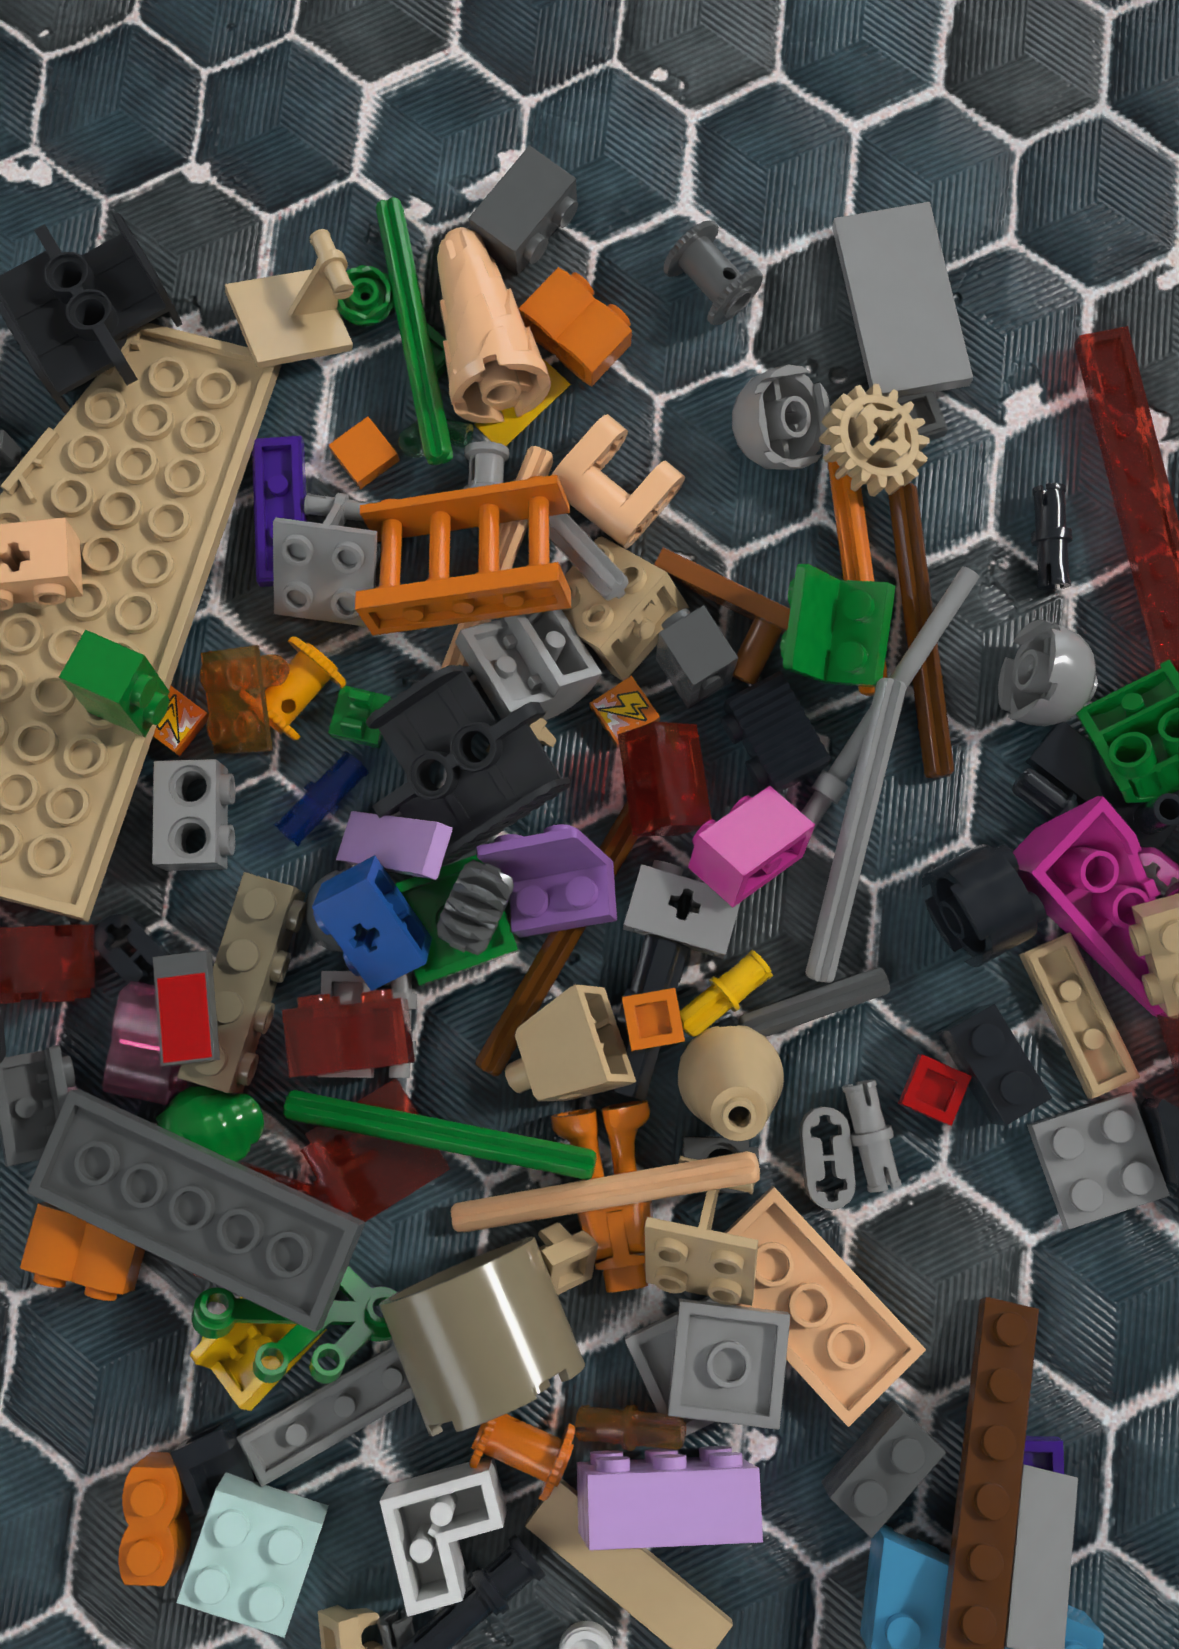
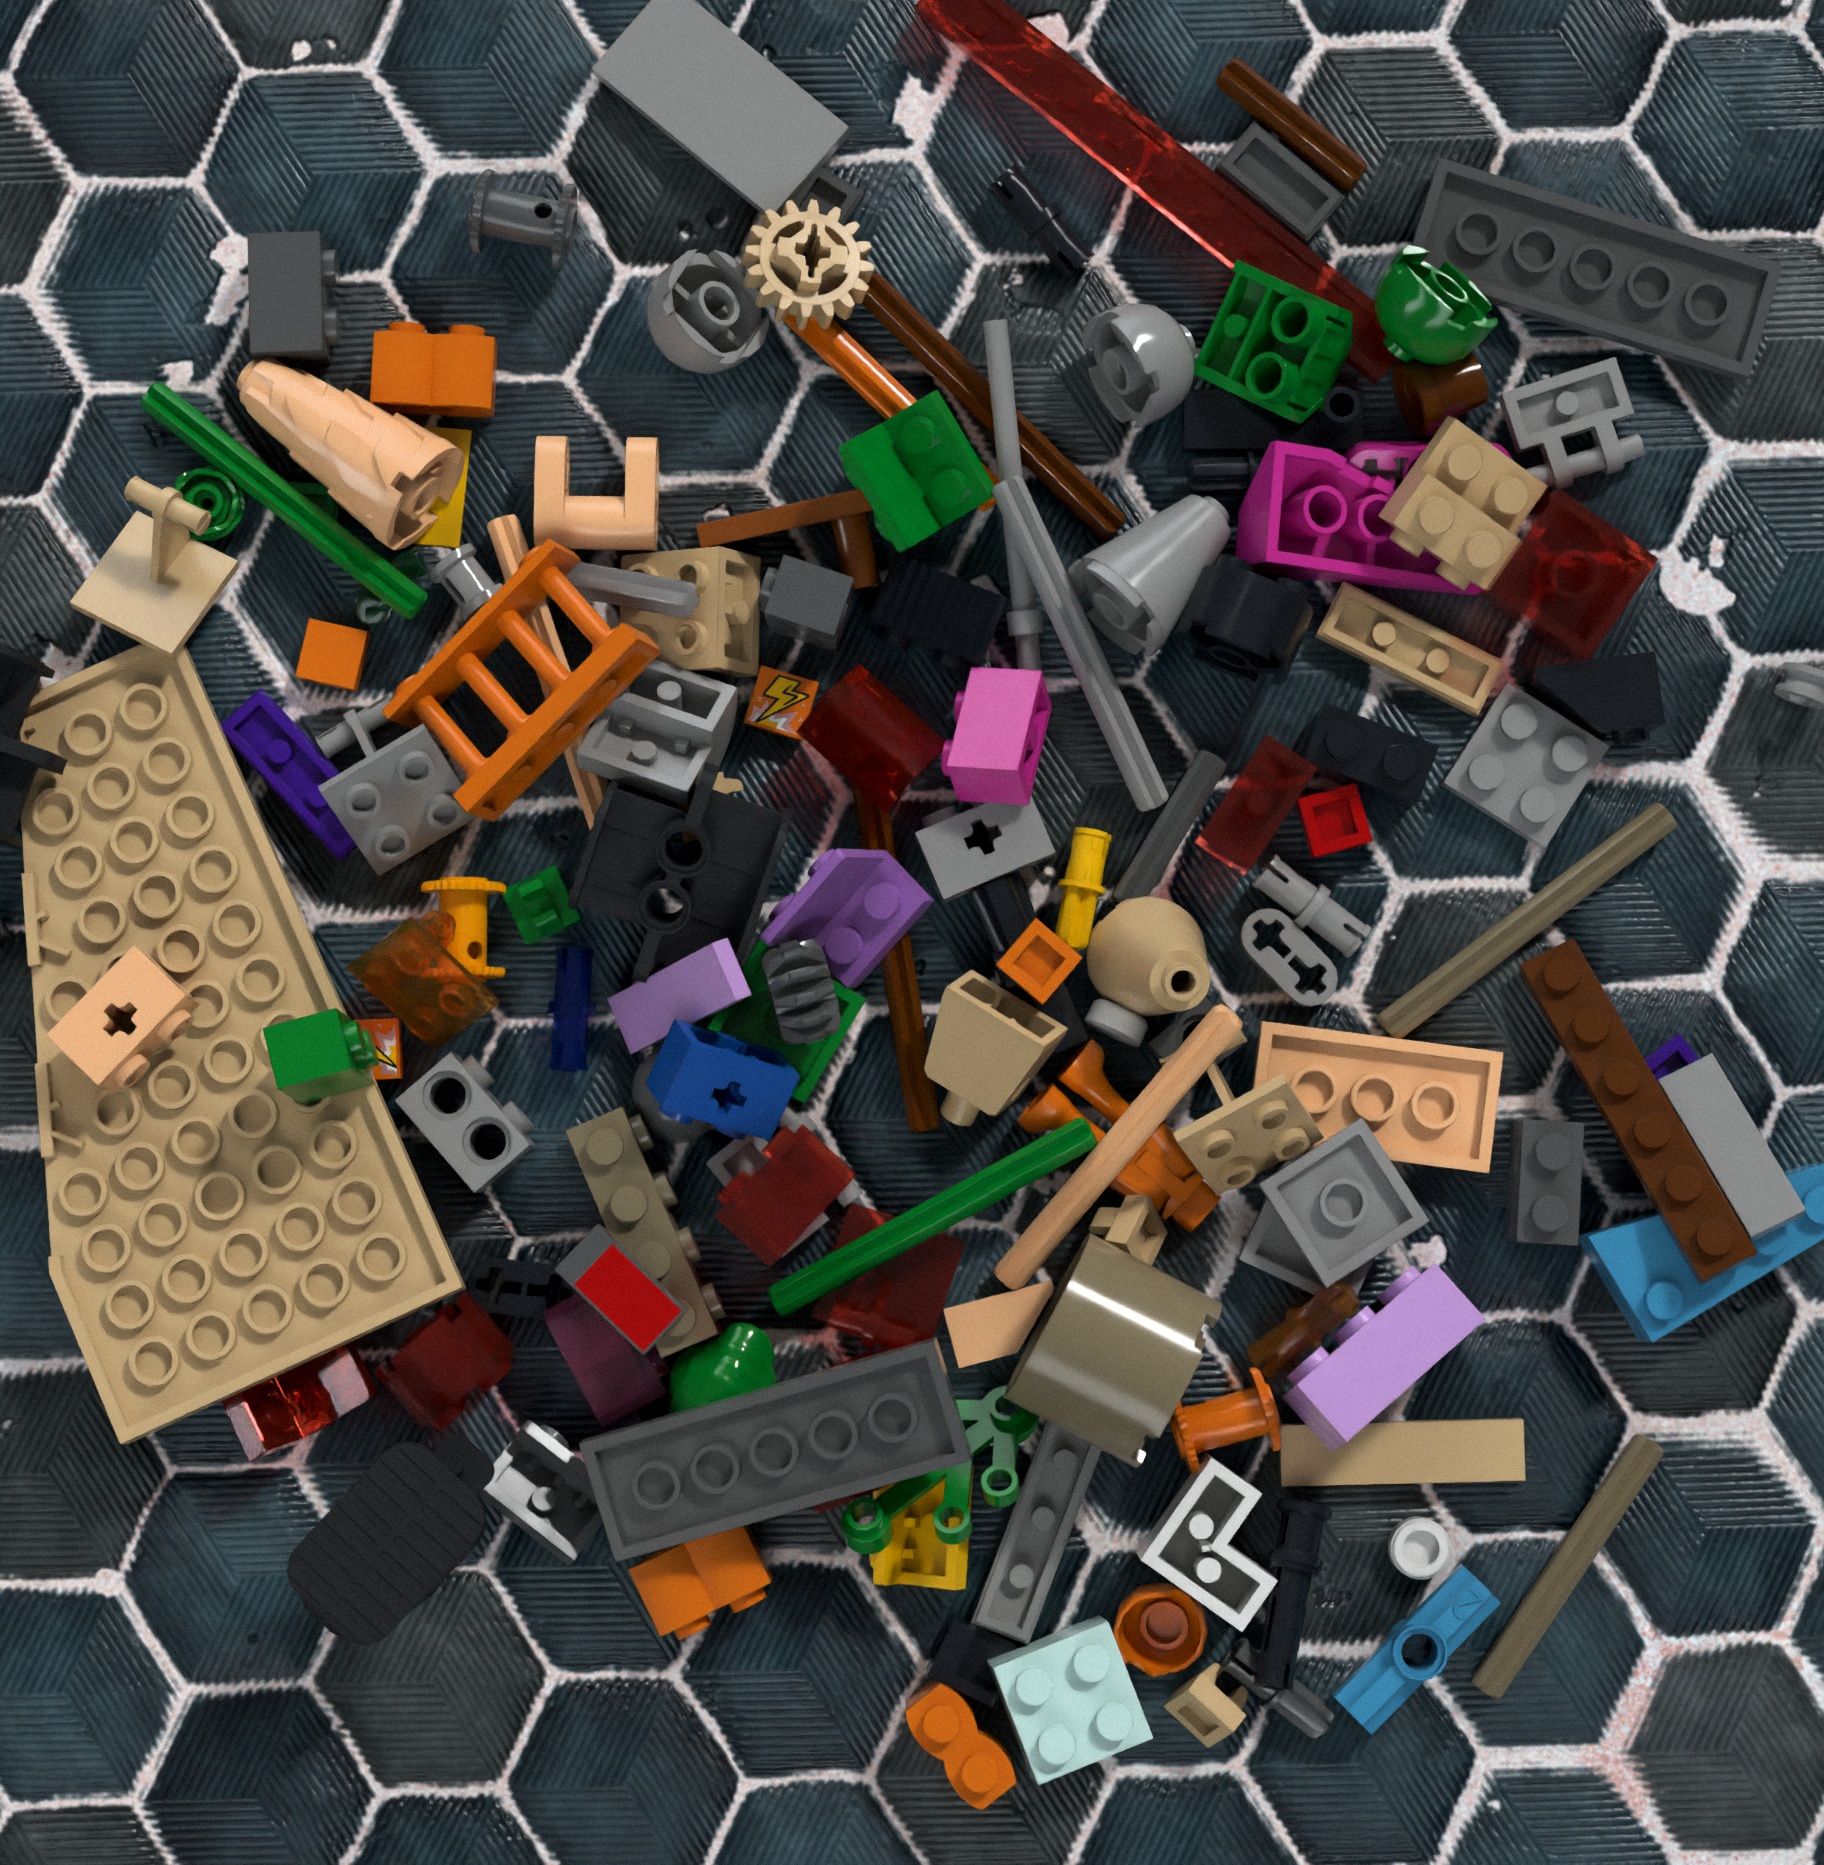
camera: 45 degrees left, 5 degrees up
none -> light nougat tile [943,1280,1054,1368]
none -> light grey cone [1067,494,1231,657]
none -> white tile [1085,999,1149,1047]
none -> orange hair [1112,1582,1208,1677]
none -> clear red brick [1194,735,1318,875]
none -> dark tan axle [1377,803,1676,1039]

